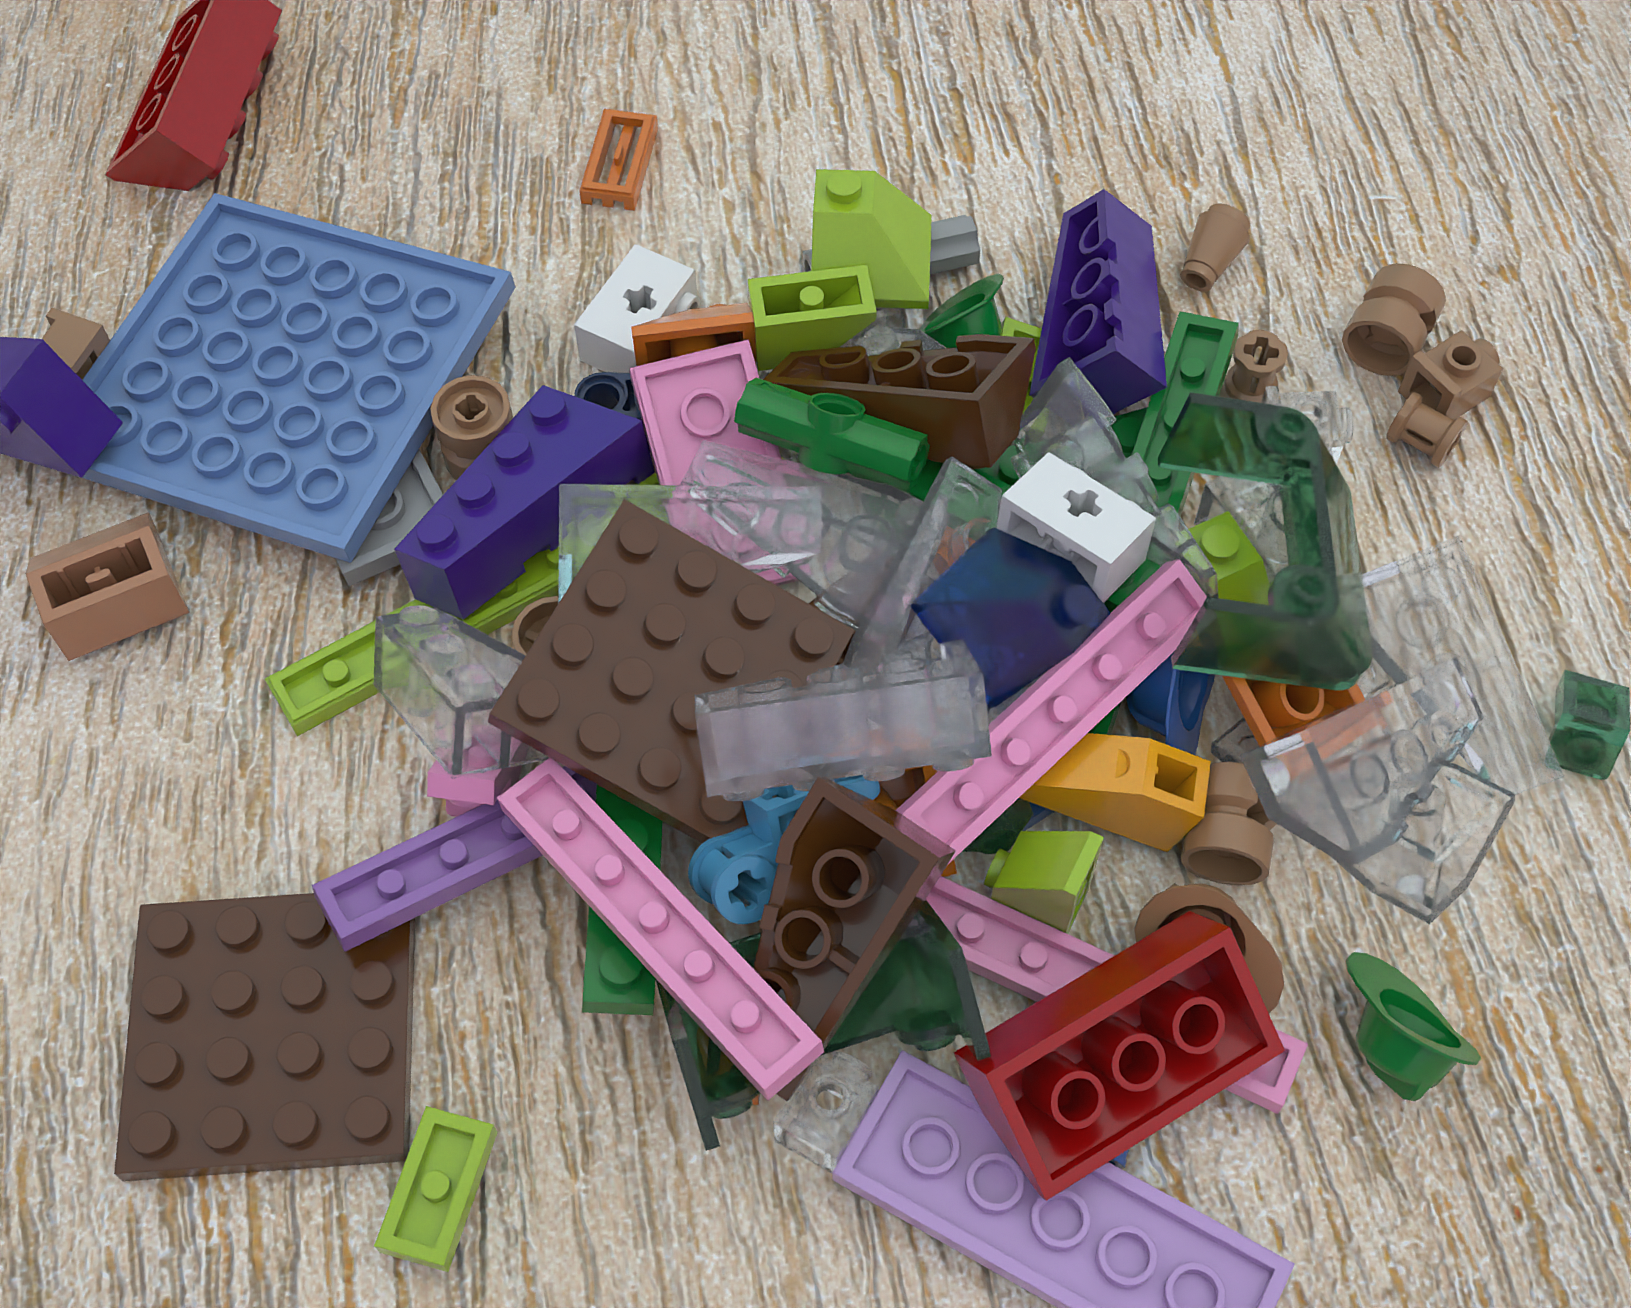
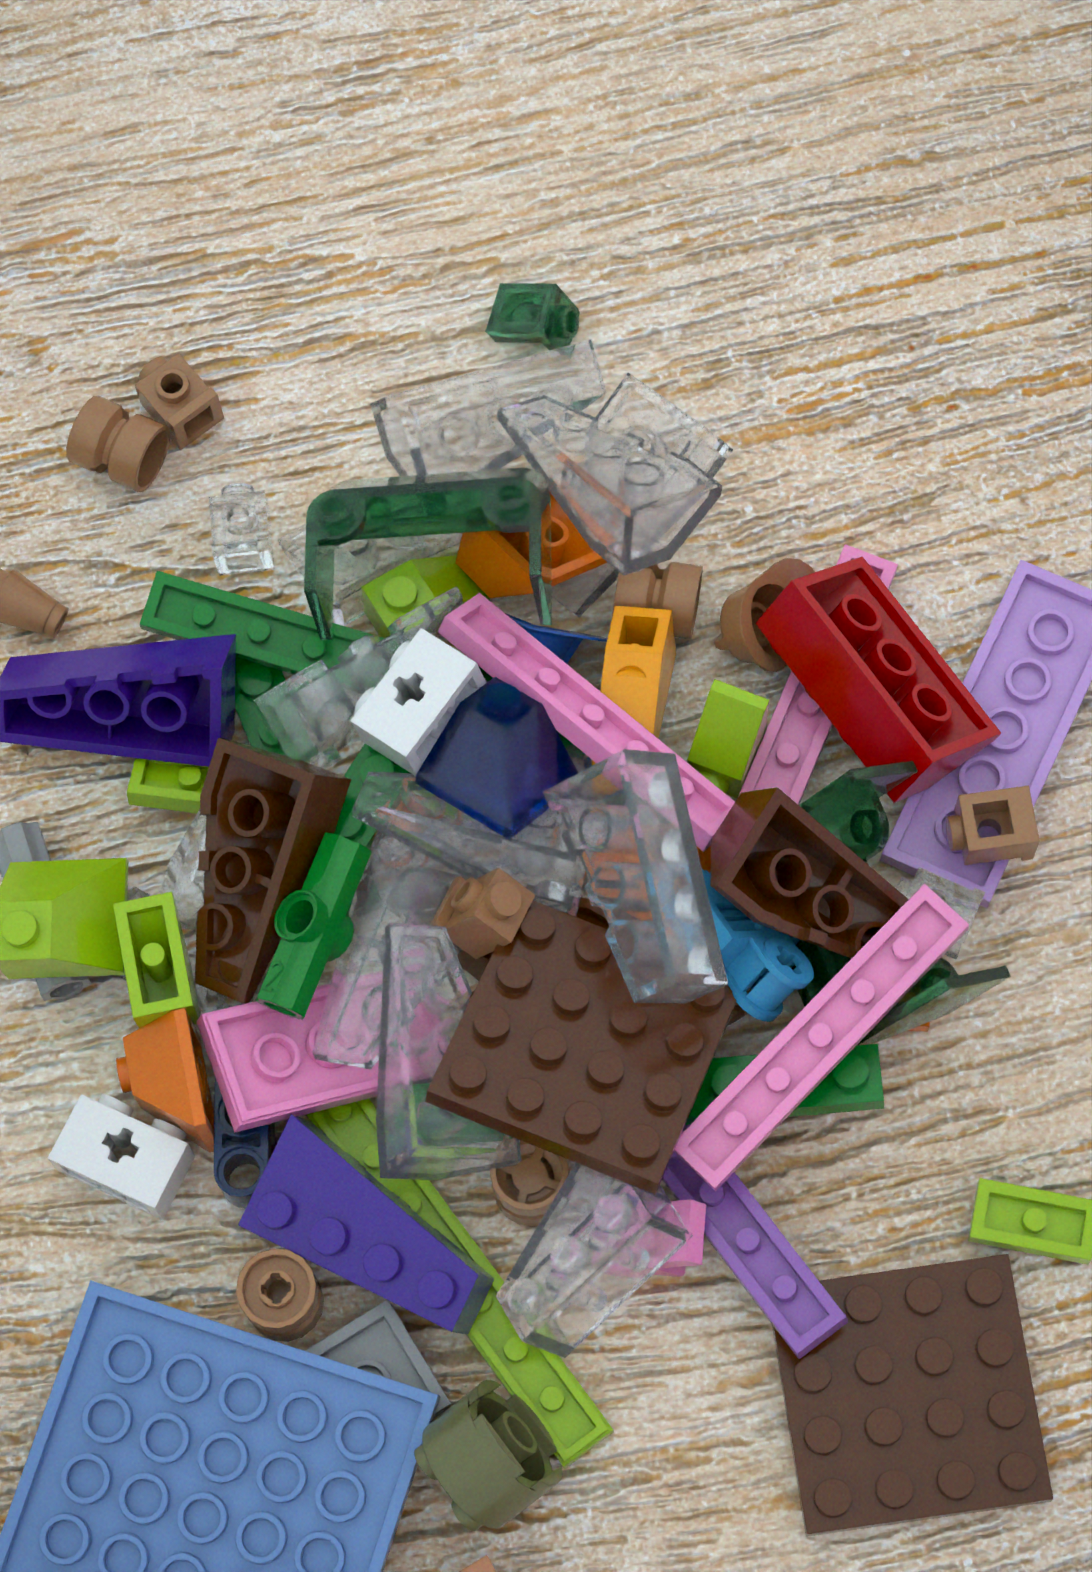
camera: 90 degrees left, 10 degrees up
green piece [906,274,1004,350] -> none
medium nougat bush [1224,330,1288,408] -> none
green piece [1346,952,1481,1101] -> none
medium nougat bush [1386,392,1468,468] -> none
none -> olive brick [414,1380,563,1531]
none -> medium nougat brick [430,867,535,959]
none -> medium nougat brick [946,785,1040,865]

